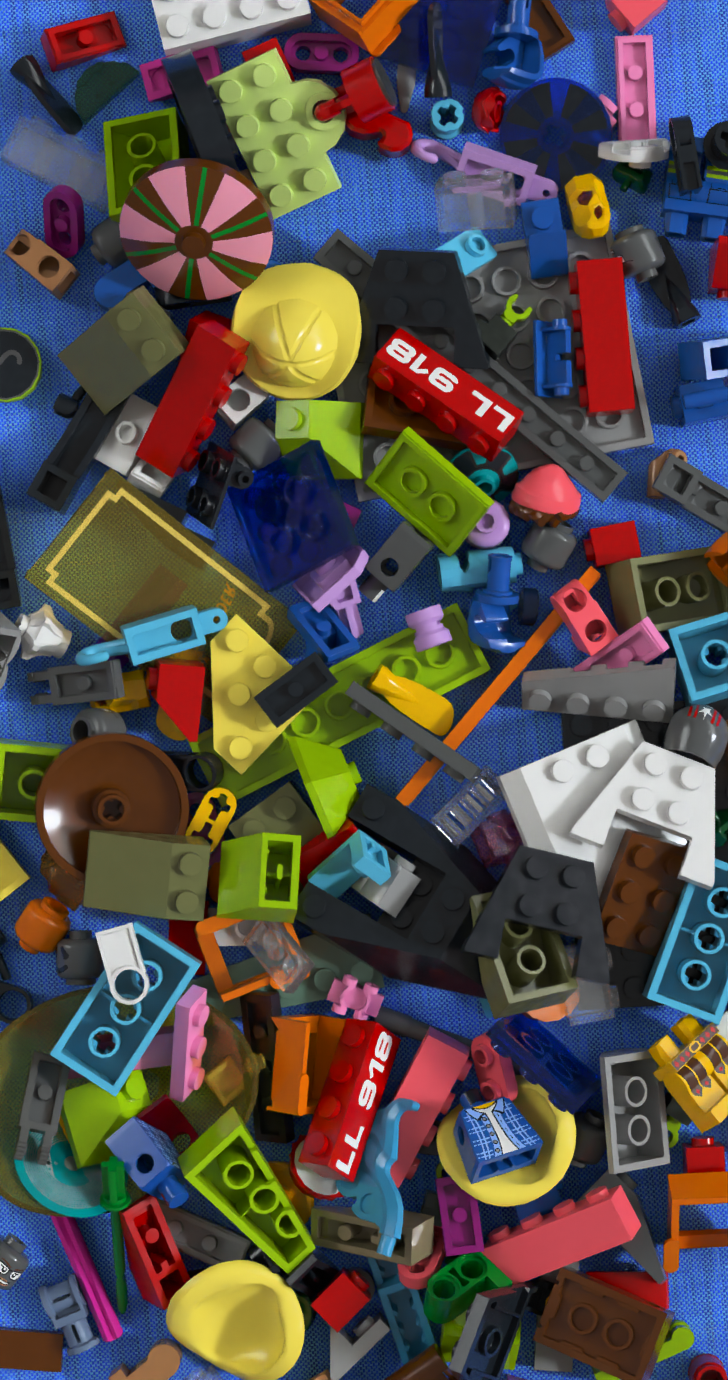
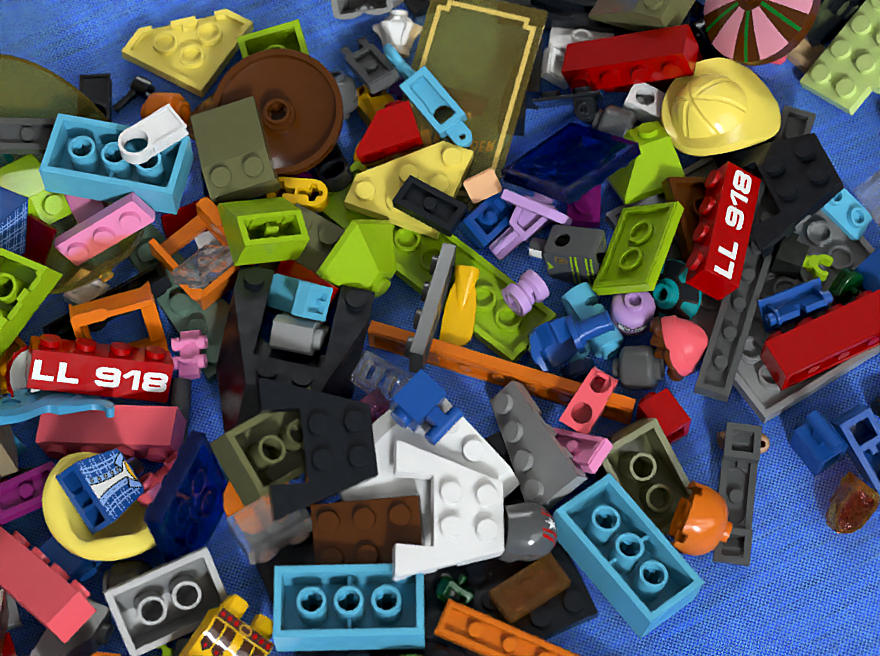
camera: 70 degrees right, 25 degrees down
none -> blue brick [388,369,464,445]
none -> light nougat slope [463,168,502,204]
none -> dark green piece [828,267,864,305]

